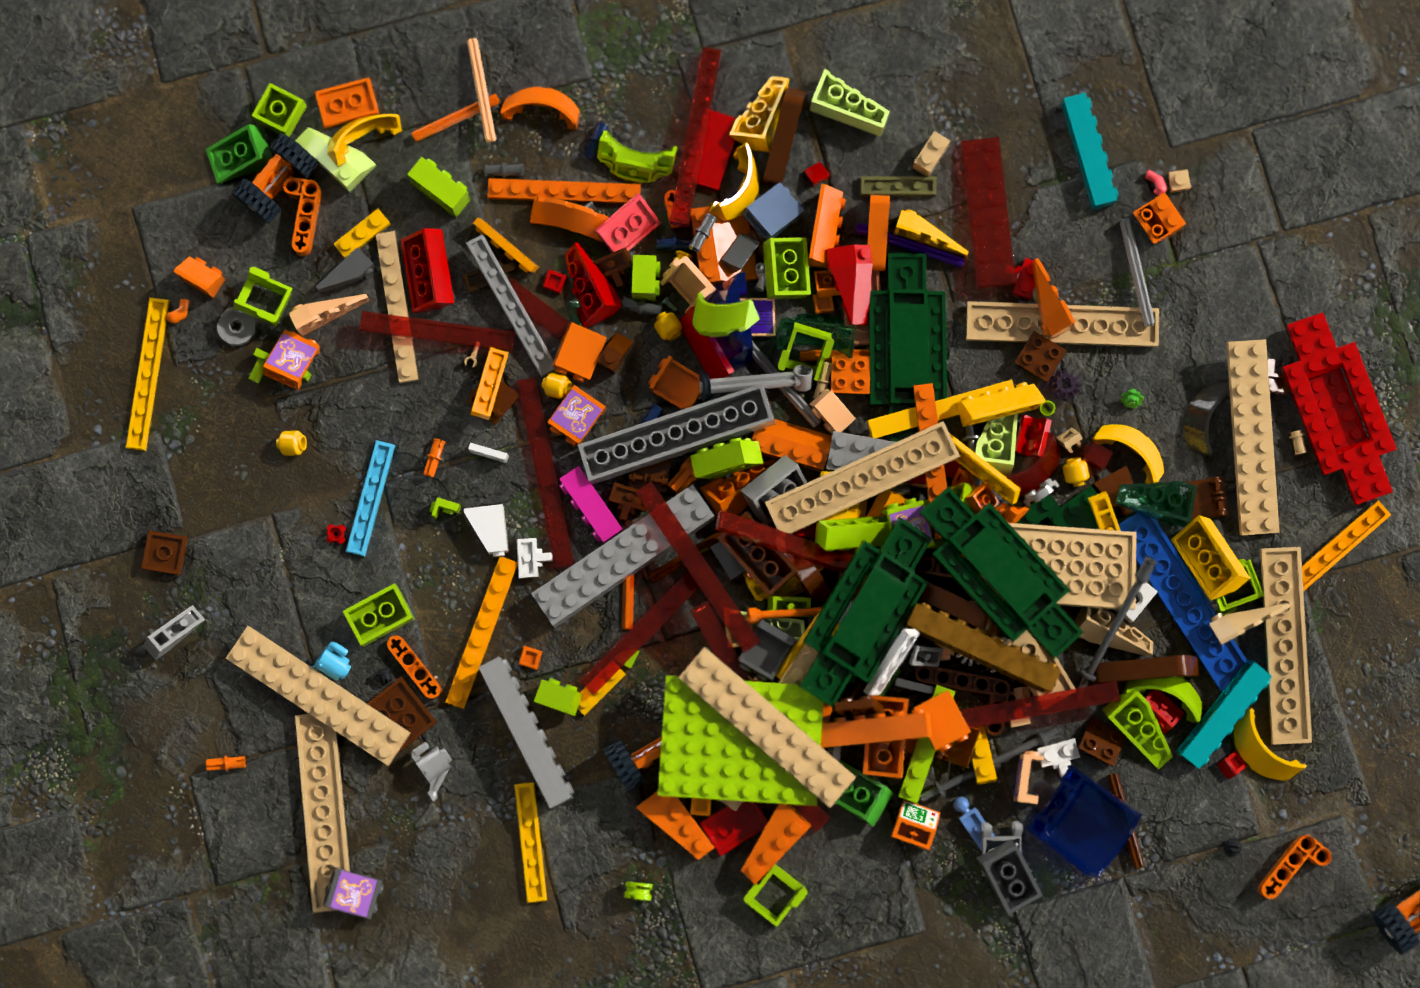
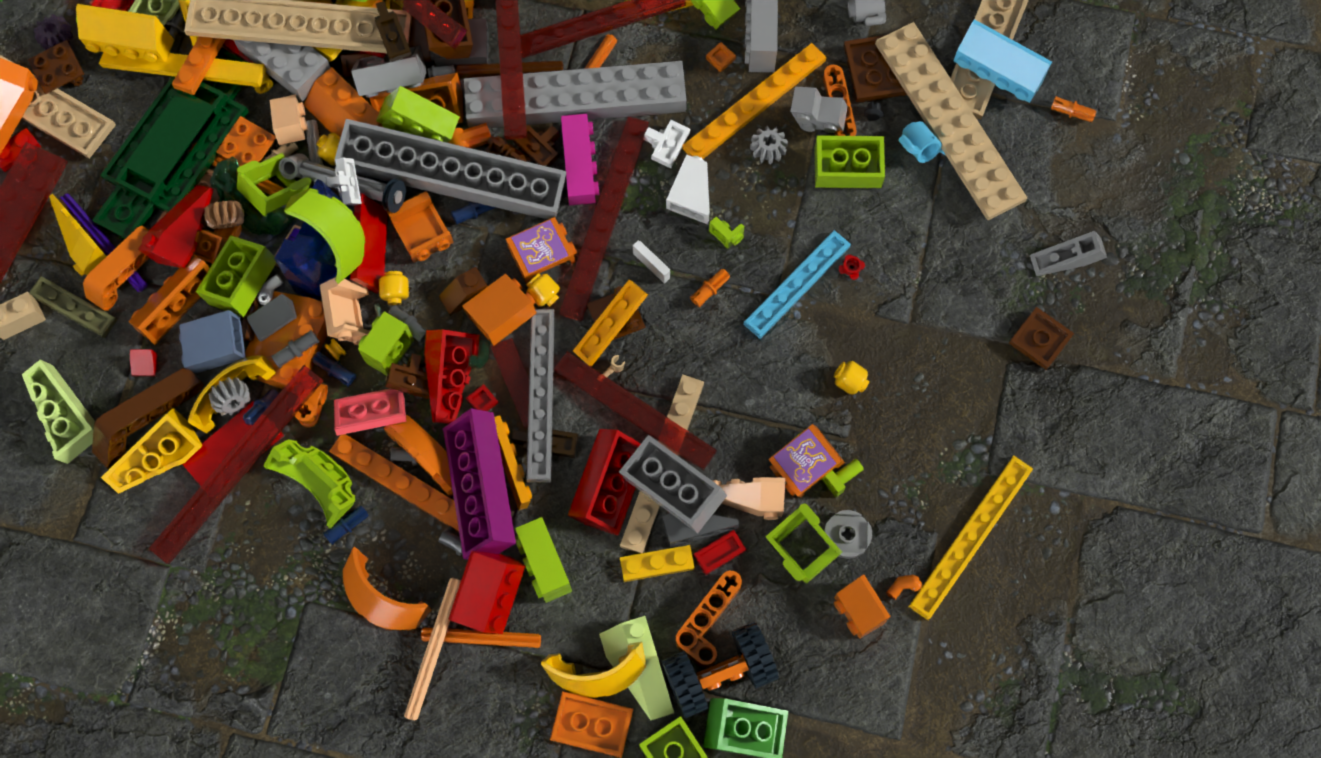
camera: 150 degrees left, 10 degrees down
none -> medium nougat gear [204,200,245,229]
none -> light grey gear [208,377,251,416]
none -> dark blue axle [243,389,281,425]
none -> yellow head [316,133,341,166]
none -> white hinge [326,158,362,206]
none -> dark brown hinge [375,1,412,62]
none -> magenta brick [443,408,516,559]
none -> red slope [448,550,526,634]
none -> light grey brick [619,435,727,534]
none -> red tile [693,530,746,575]
none -> light grey gear [750,125,788,165]
none -> light grey brick [790,87,848,133]
none -> medium azure slope [954,19,1052,103]

